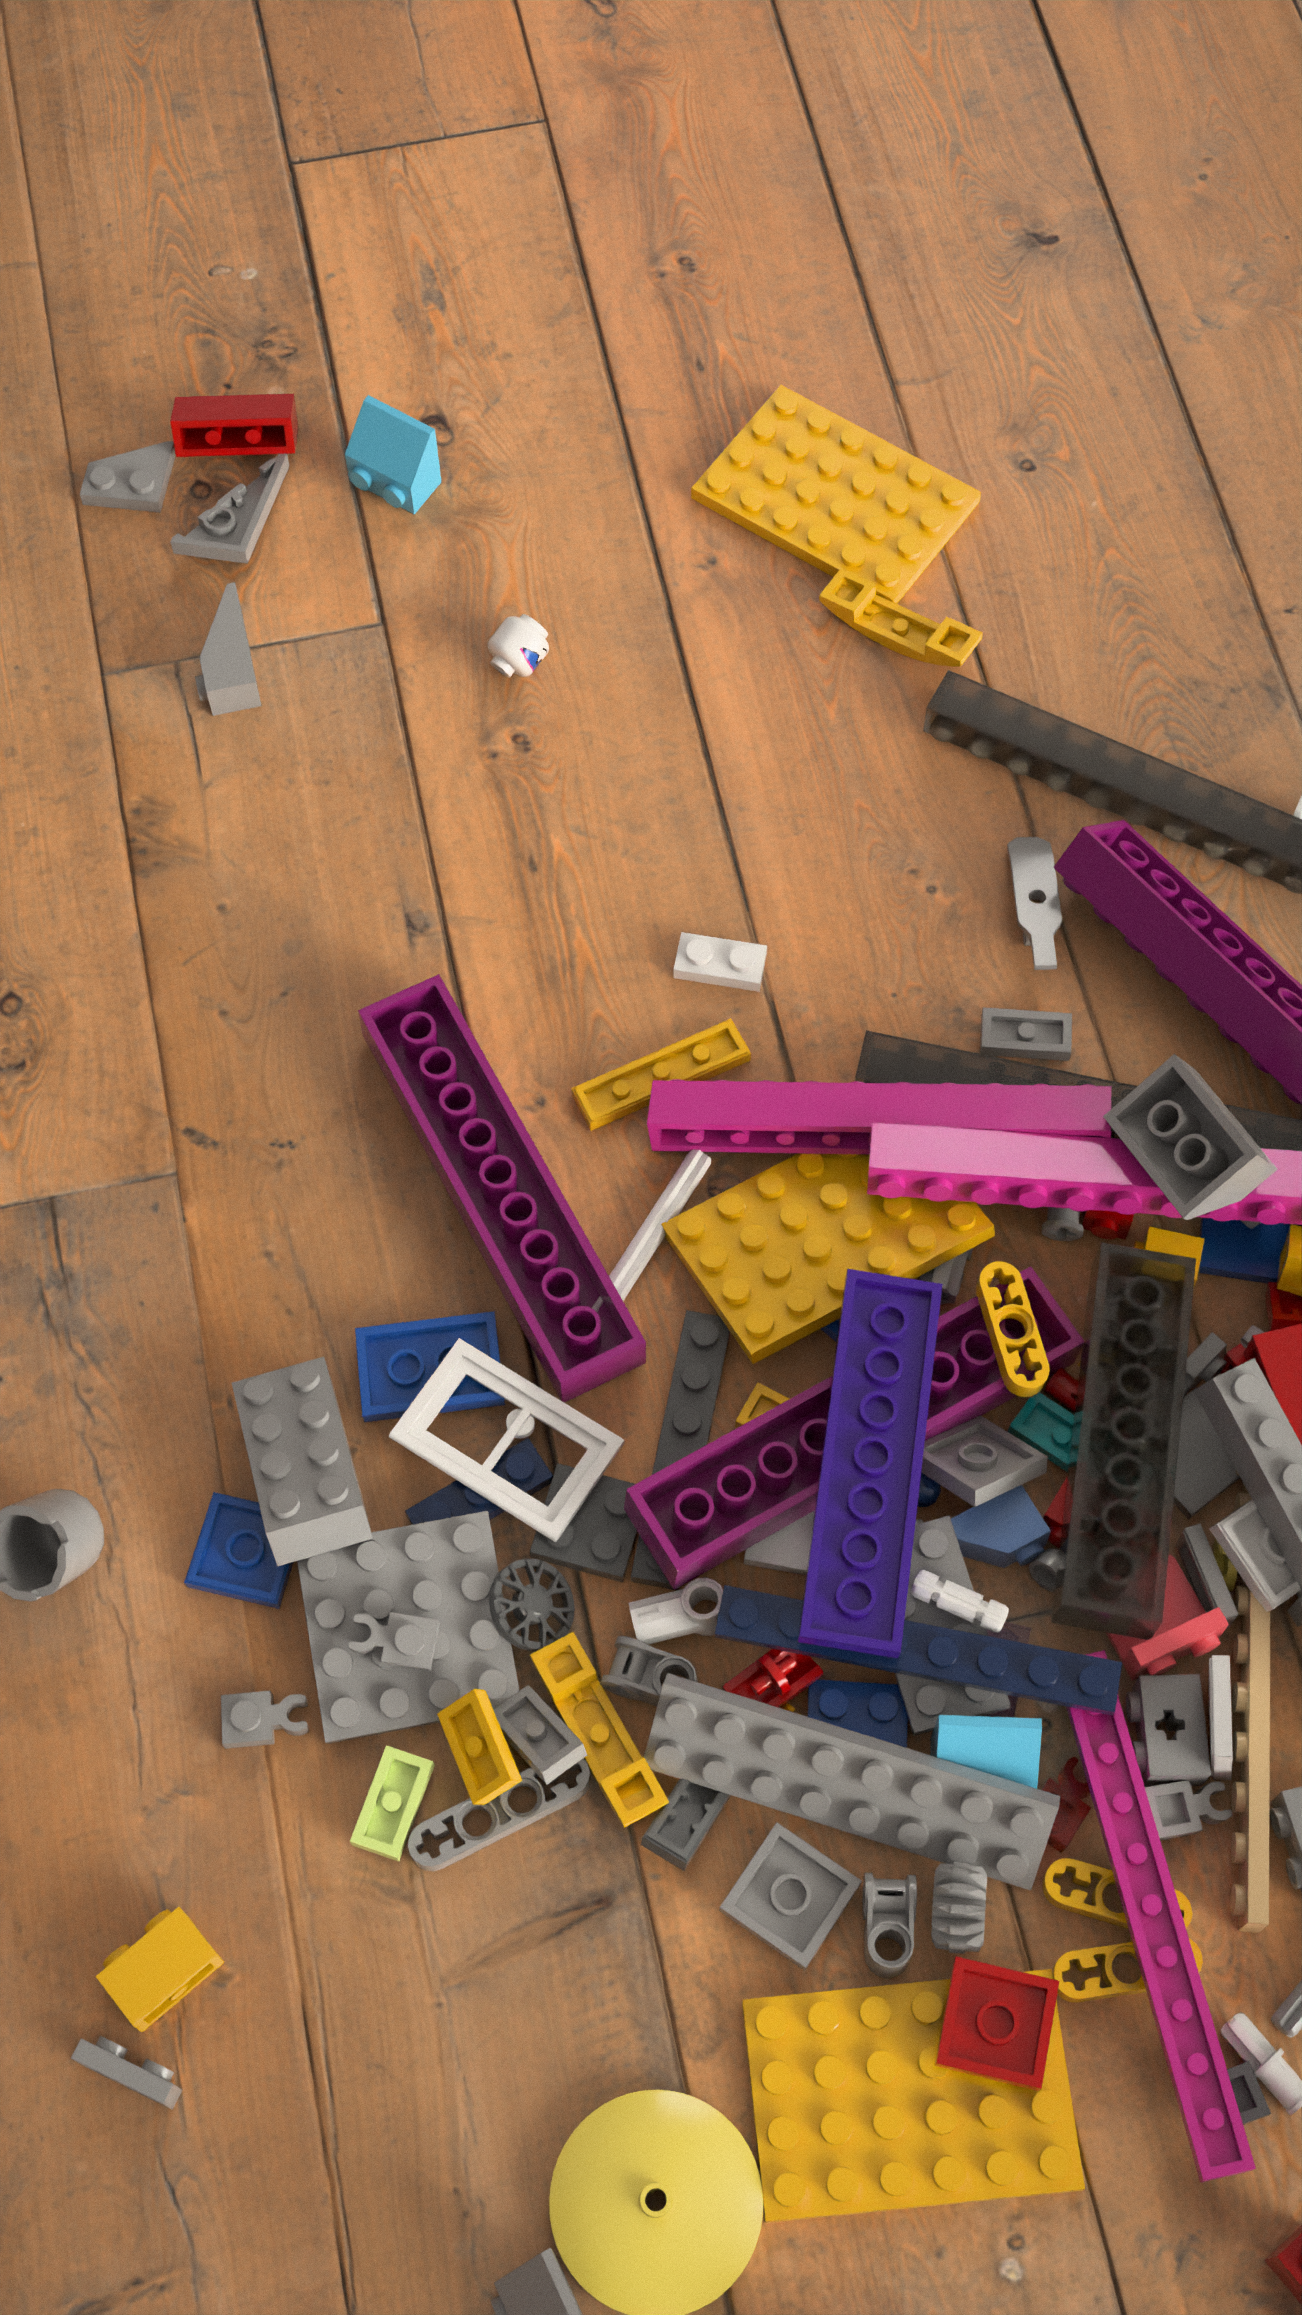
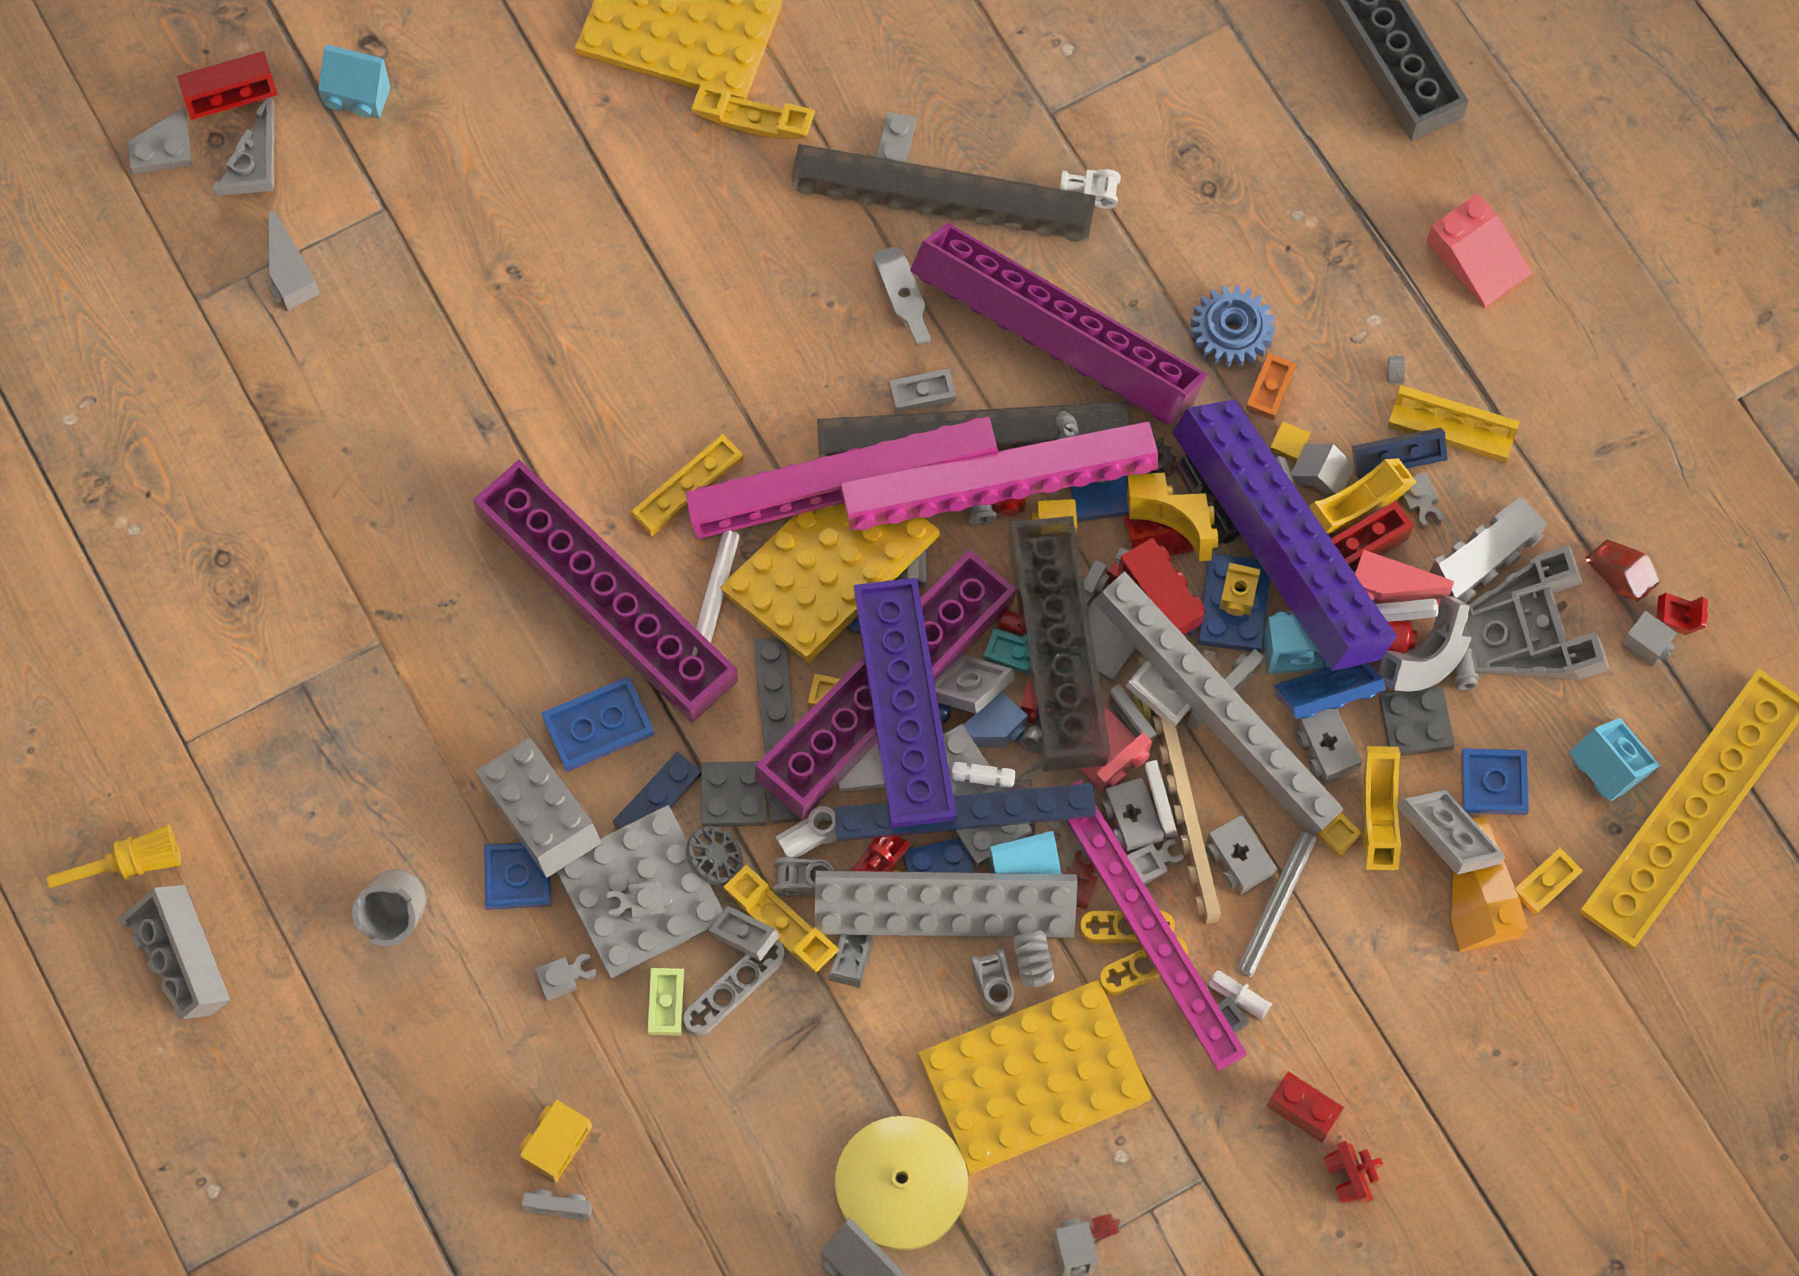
camera: 20 degrees left, 5 degrees up
white door [389,1338,625,1542] -> none
yellow plate [437,1689,522,1805] -> none
white head [487,614,549,678] -> none
white plate [673,932,767,992] -> none
light grey plate [719,1822,862,1971] -> none
red plate [934,1956,1059,2091] -> none
yellow beam [976,1261,1050,1397] -> none
light grey slope [1103,1054,1277,1220] -> none
none -> light grey plate [875,112,917,175]

